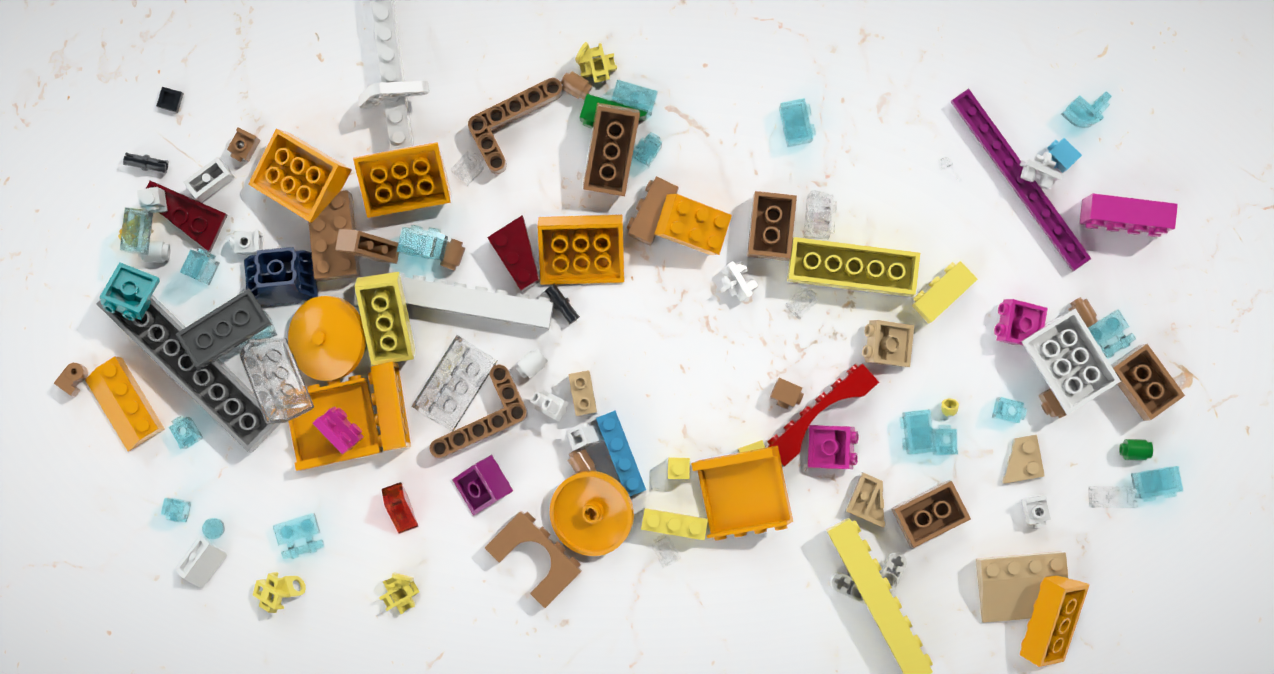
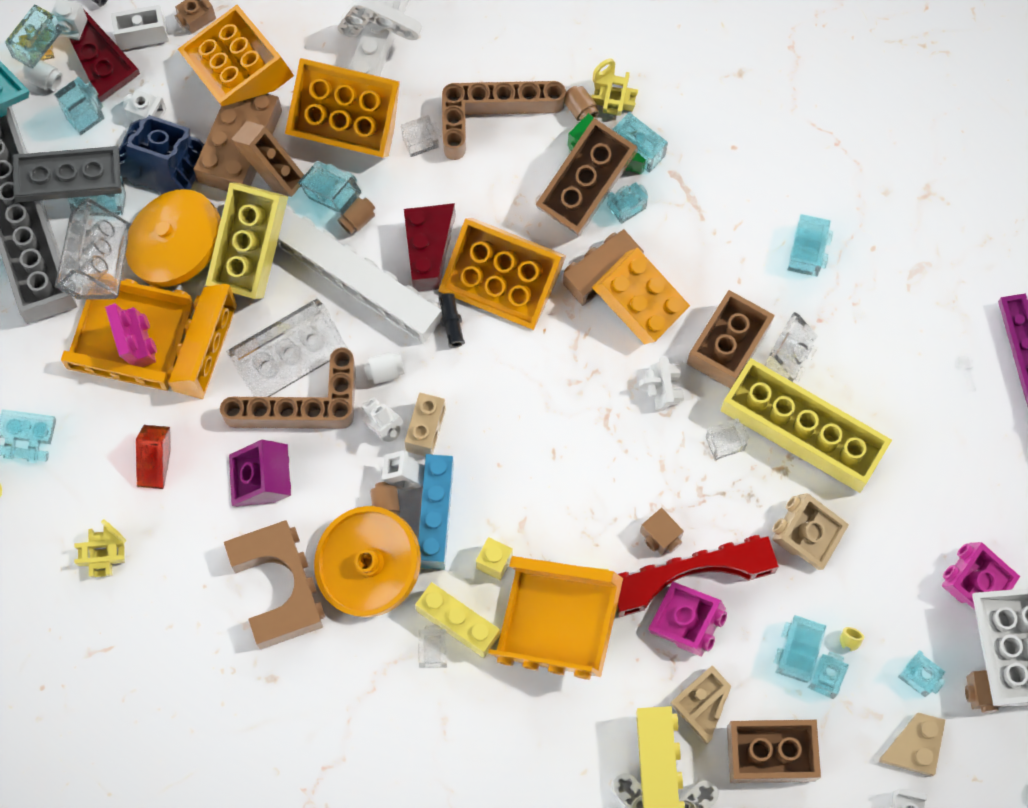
camera: 25 degrees right, 15 degrees down
light yellow brick [911,261,978,324] -> none

